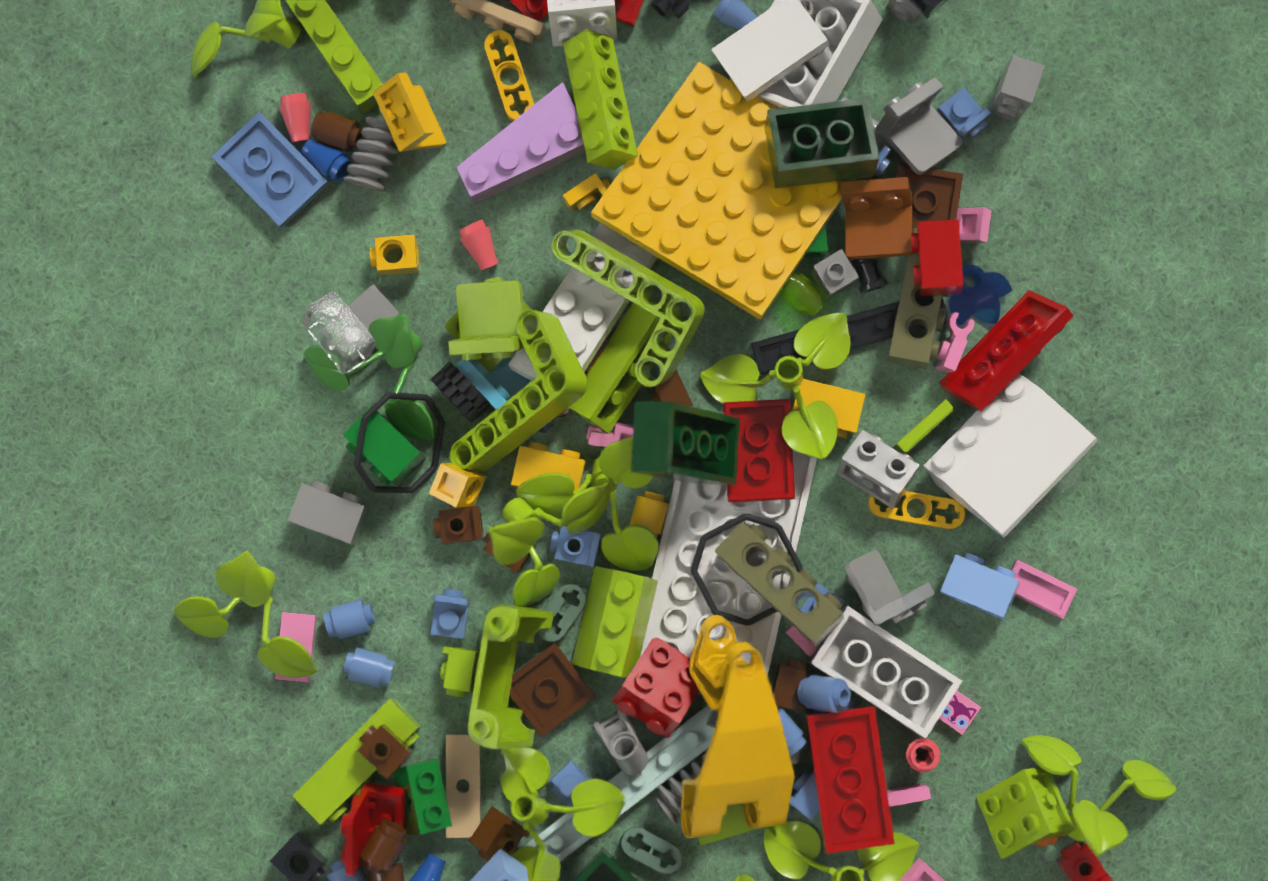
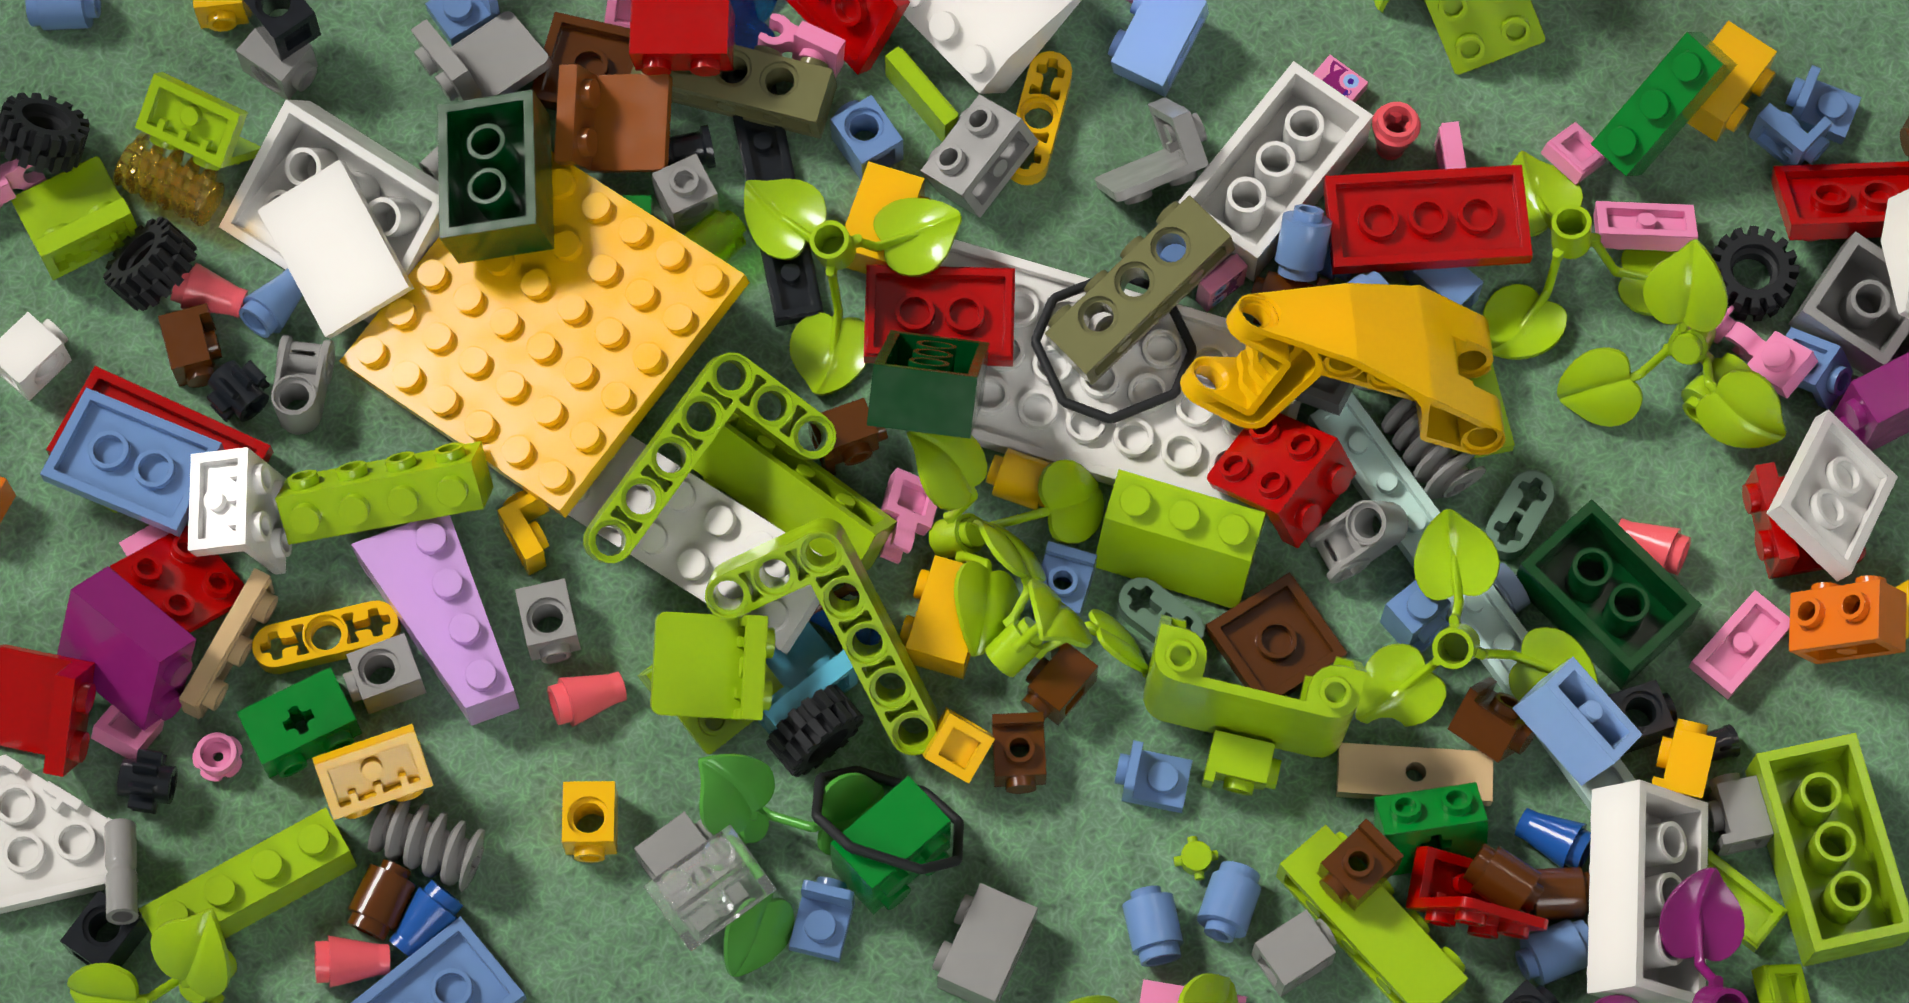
camera: 85 degrees left, 15 degrees down
none -> bright pink plate [192,732,243,782]
none -> green brick [237,667,362,778]
none -> light grey piece [271,335,335,435]
none -> light grey brick [343,633,427,714]
none -> light grey brick [515,578,581,664]
none -> medium blue bracket [789,876,855,963]
none -> medium blue brick [830,95,903,180]
none -> lime piece [1173,836,1219,881]
none -> light grey brick [1251,909,1337,997]
none -> sand blue tile [1493,562,1530,614]

